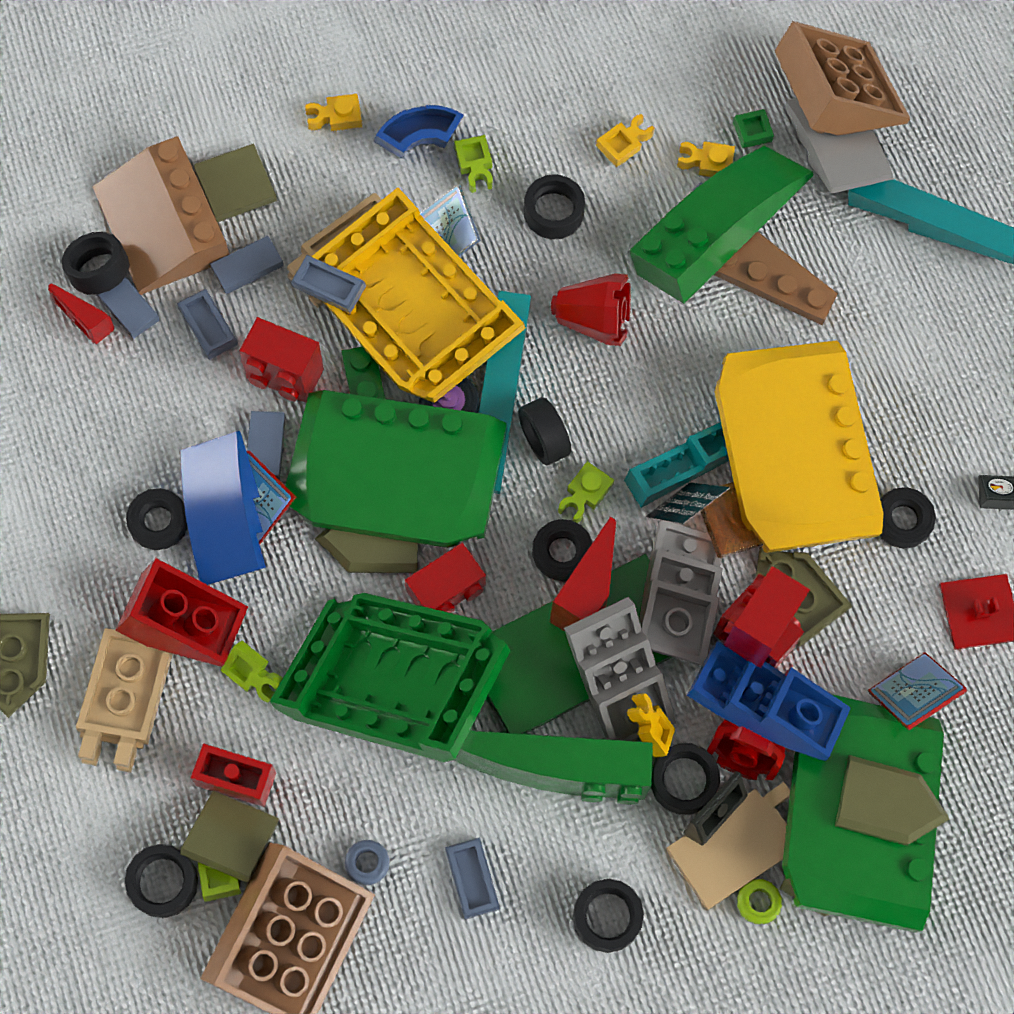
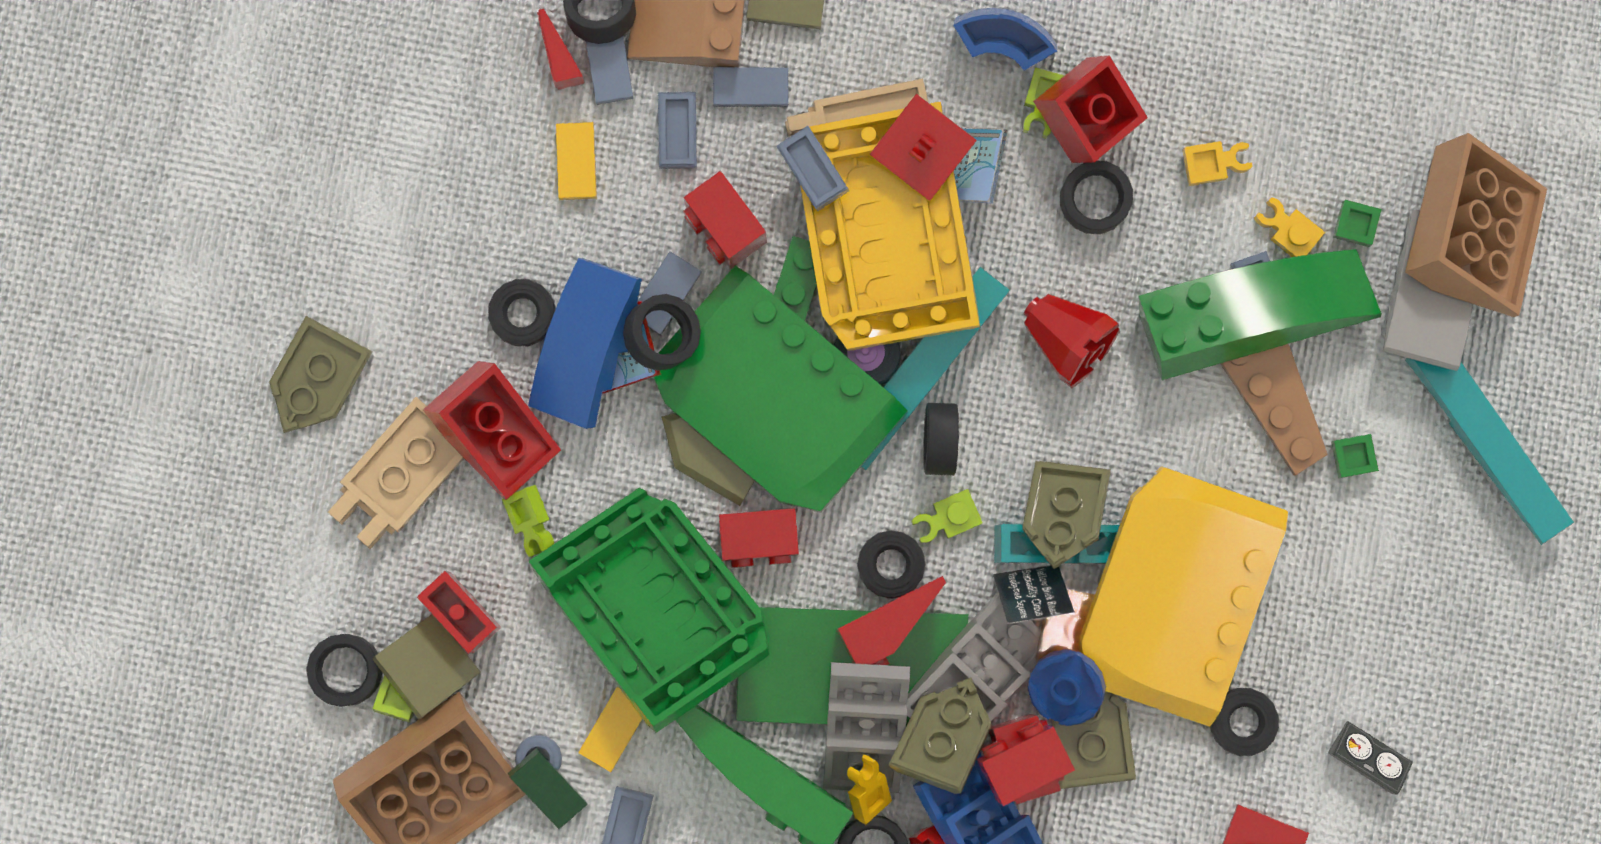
camera: 30 degrees right, 15 degrees up
none -> dark green tile [508,748,588,829]
none -> yellow tile [556,122,597,200]
none -> yellow tile [578,686,643,772]
none -> black tyre [623,294,701,371]
none -> red piece [869,93,977,201]
none -> olive tile [889,677,992,794]
none -> olive tile [1022,461,1111,569]
none -> blue tile [1028,649,1106,726]
none -> red brick [1033,55,1148,163]
none -> green plate [1331,434,1379,479]

